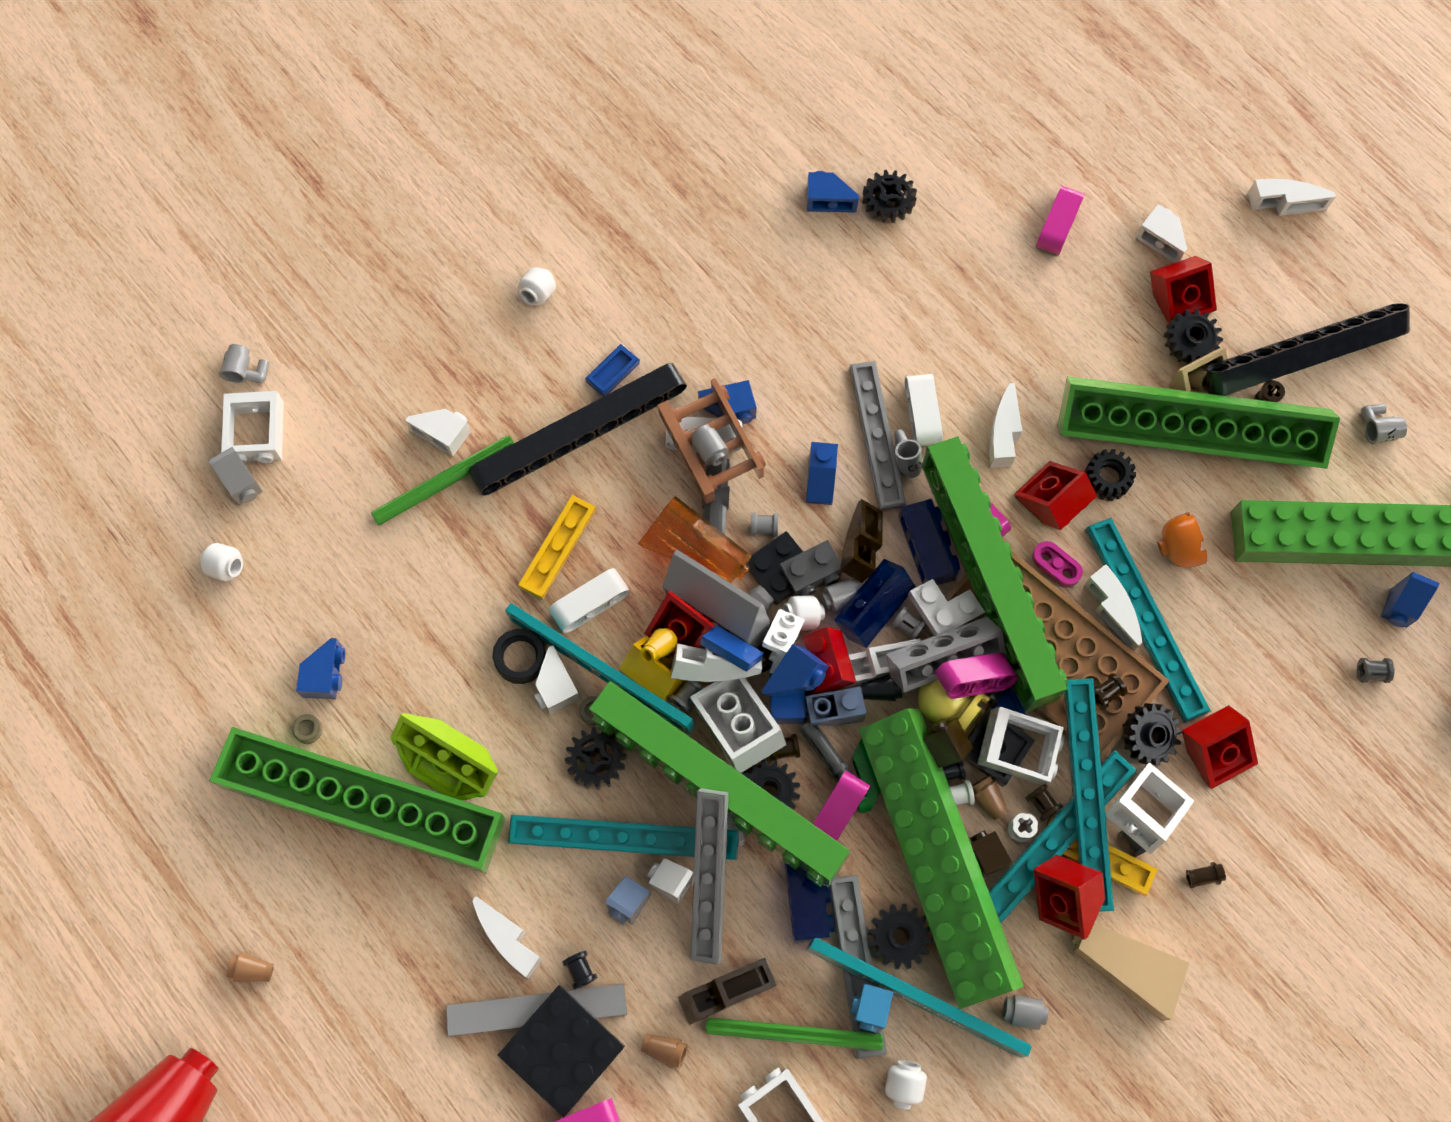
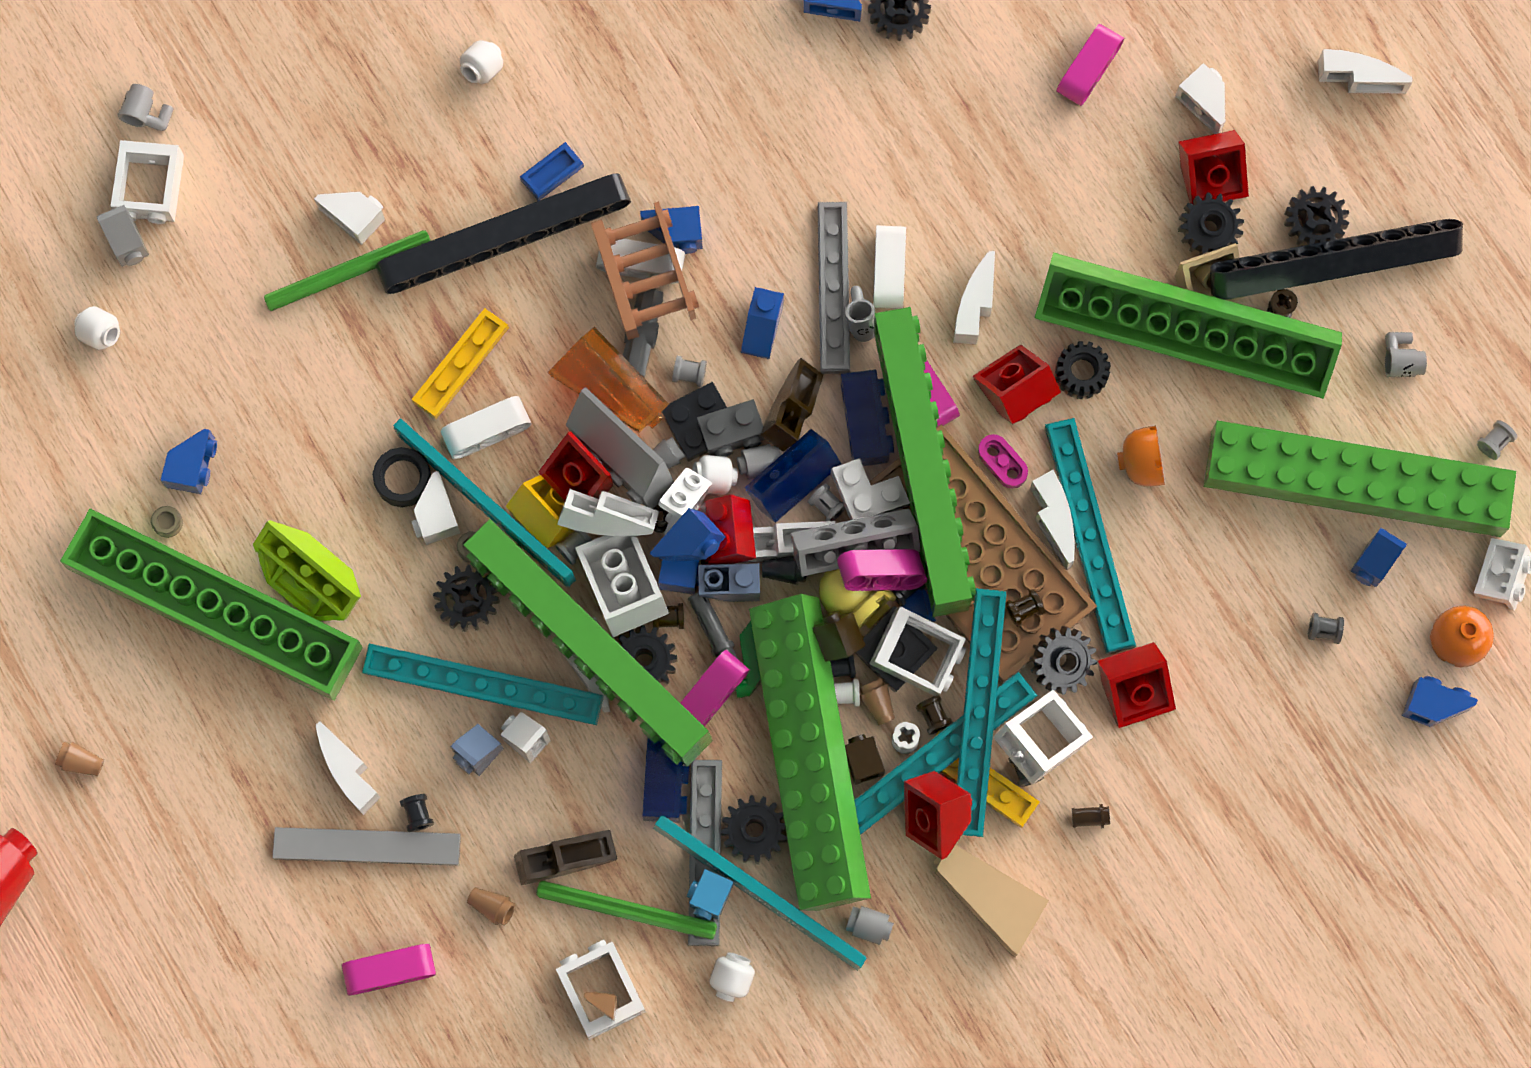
camera: 10 degrees right, 5 degrees up
black plate [497,984,625,1118] -> none
yellow cone [640,628,678,663] -> none
light grey brick [691,424,729,466] -> none
light grey tile [691,788,729,965] -> none
blue tile [700,625,764,672] -> none
none -> black gear [1284,186,1349,245]

